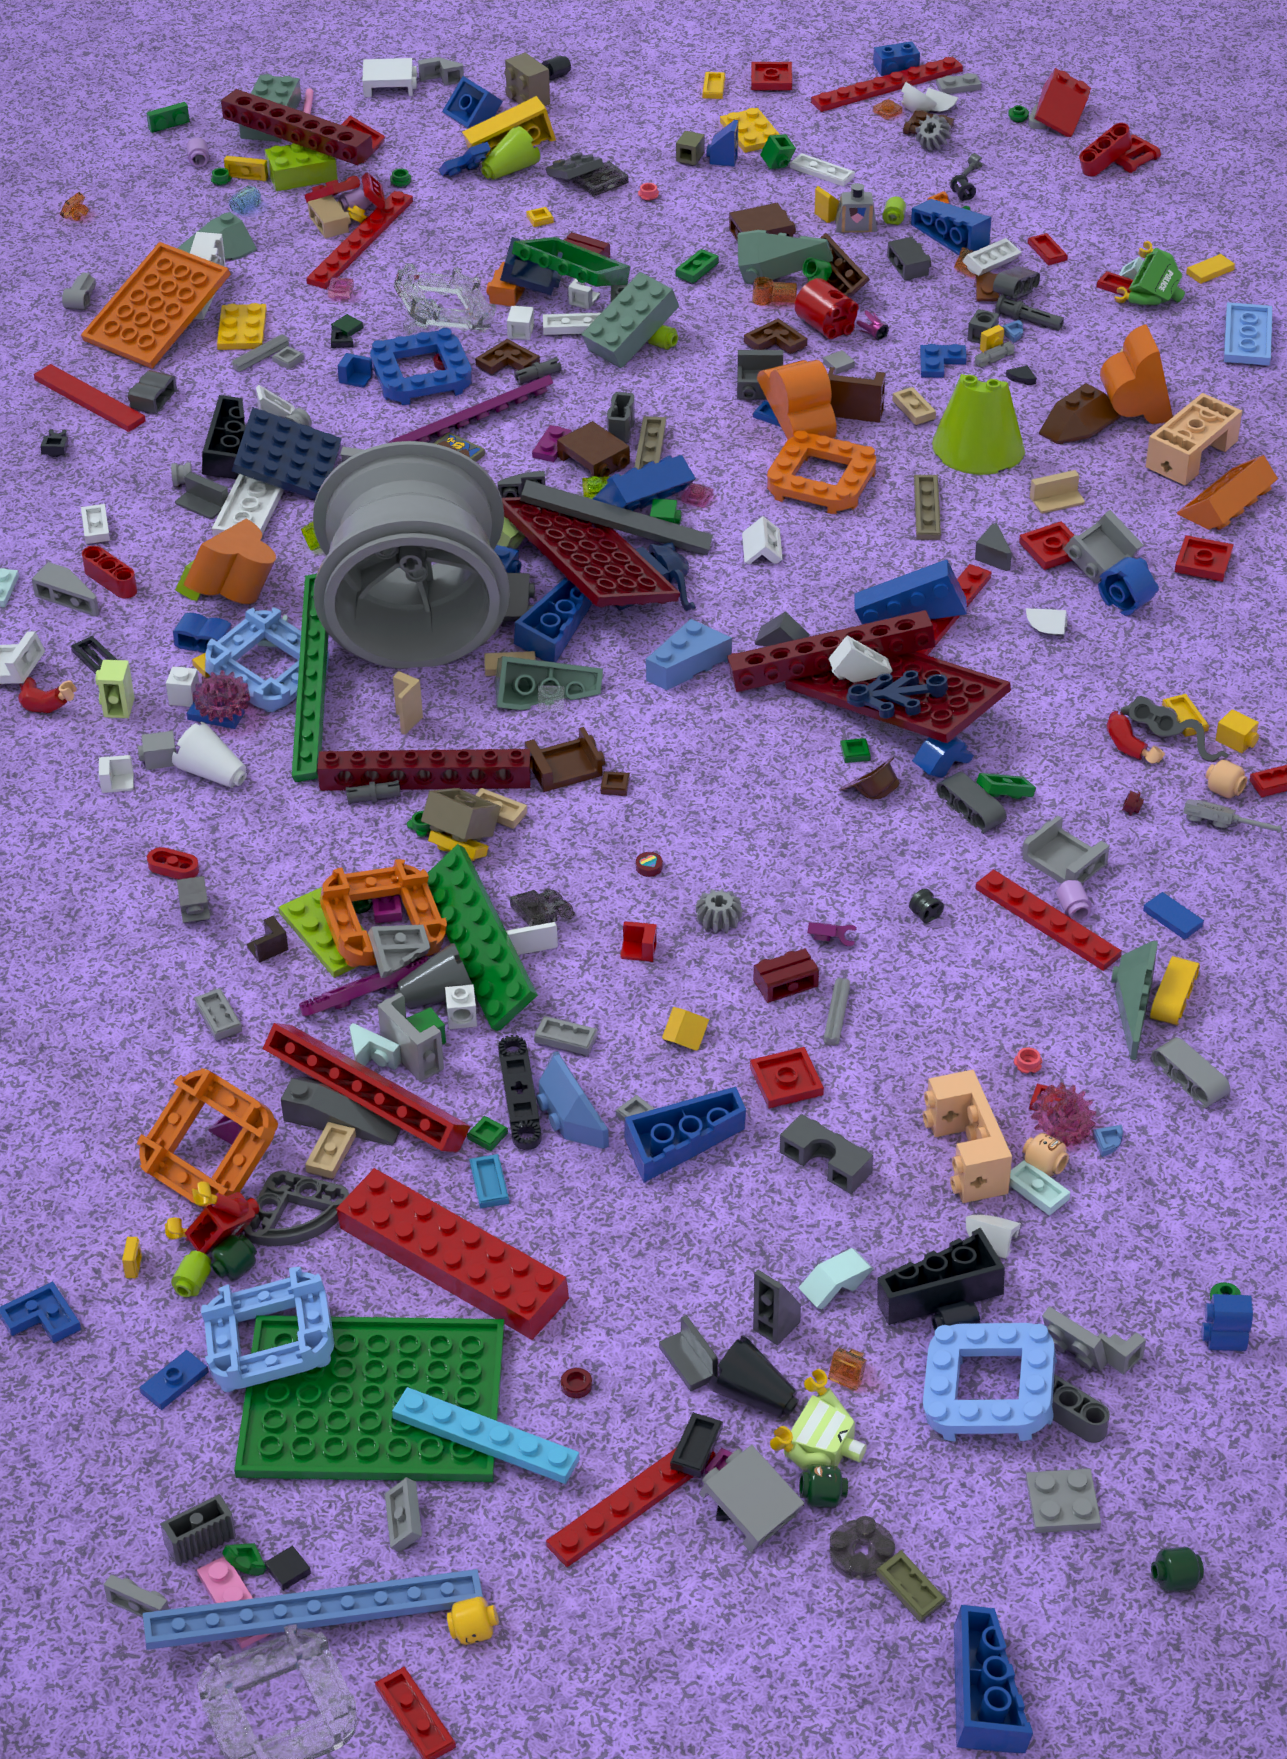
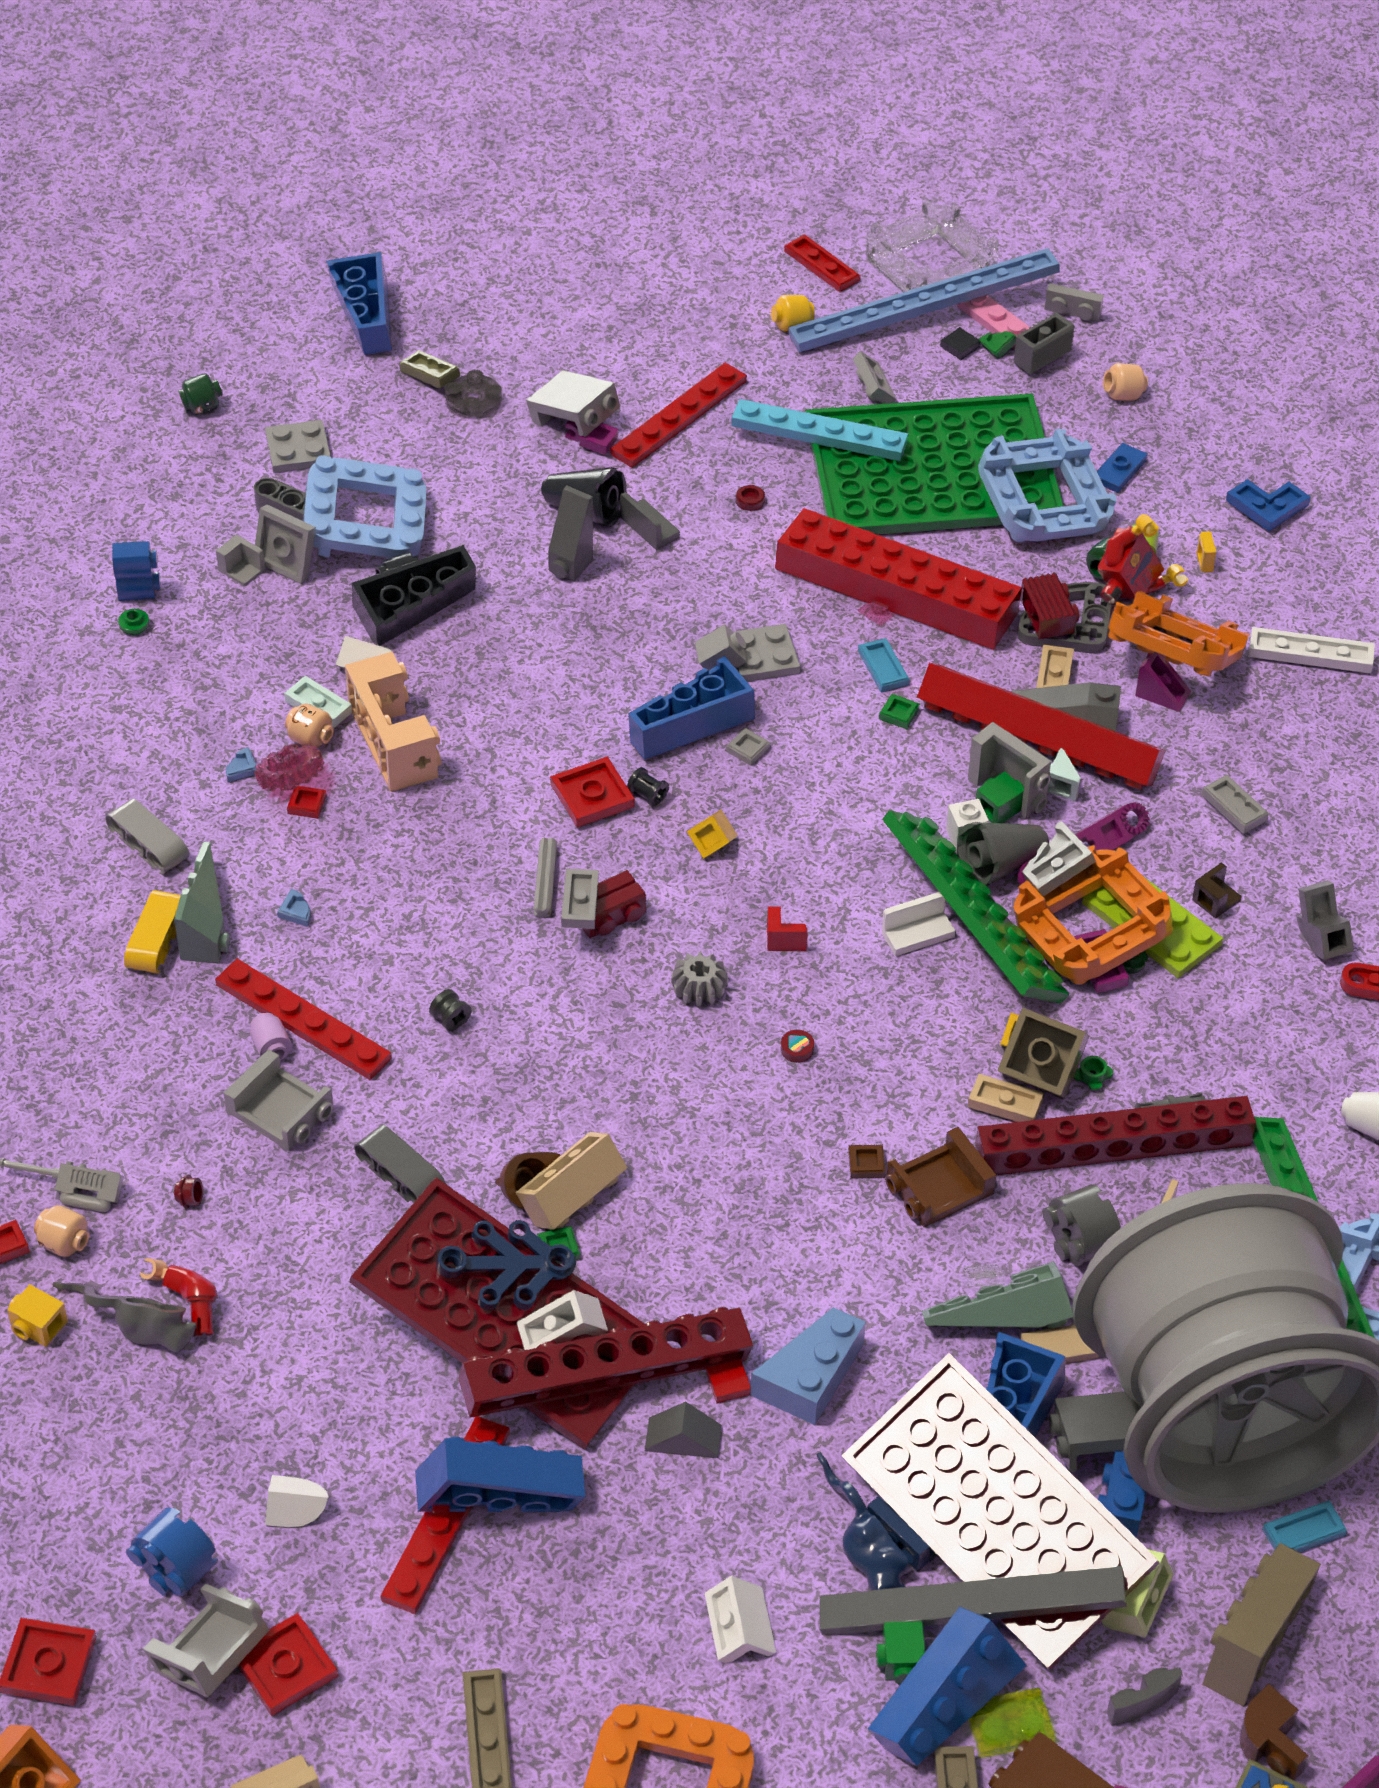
camera: 170 degrees right, 5 degrees up
black piece [498,1035,542,1150] -> none
clear smoke plate [509,888,575,927] -> none
light grey plate [534,1016,598,1056] -> none
medium blue wedge [536,1051,609,1149] -> none
black tile [670,1412,723,1478] -> none
clear pink plate [682,483,713,508] -> none
torso [770,1369,867,1471] -> none
dark grey arch [780,1114,873,1194] -> none
light aqua slope [798,1248,873,1309] -> none
dark green head [799,1464,848,1509] -> none
magenta plate [808,922,857,946] -> none
clear orange tile [828,1348,867,1391] -> none
dark grey slope [975,523,1012,571] -> none
green plate [976,773,1036,799] -> none
coral plate [1014,1047,1042,1073] -> none
blue tile [1143,892,1204,940] -> none
yellow tile [1162,694,1209,737] -> none
none -> medium blue tile [277,889,311,927]
none -> tan brick [516,1132,628,1230]
none -> light grey plate [561,869,599,929]
none -> black bush [627,767,669,807]
none -> light grey brick [695,624,747,670]
none -> light grey plate [734,624,800,682]
none -> dark red brick [1020,572,1079,640]
none -> dark grey brick [1042,1184,1121,1266]
none -> light nougat head [1103,363,1148,401]
none -> white plate [1248,627,1375,673]

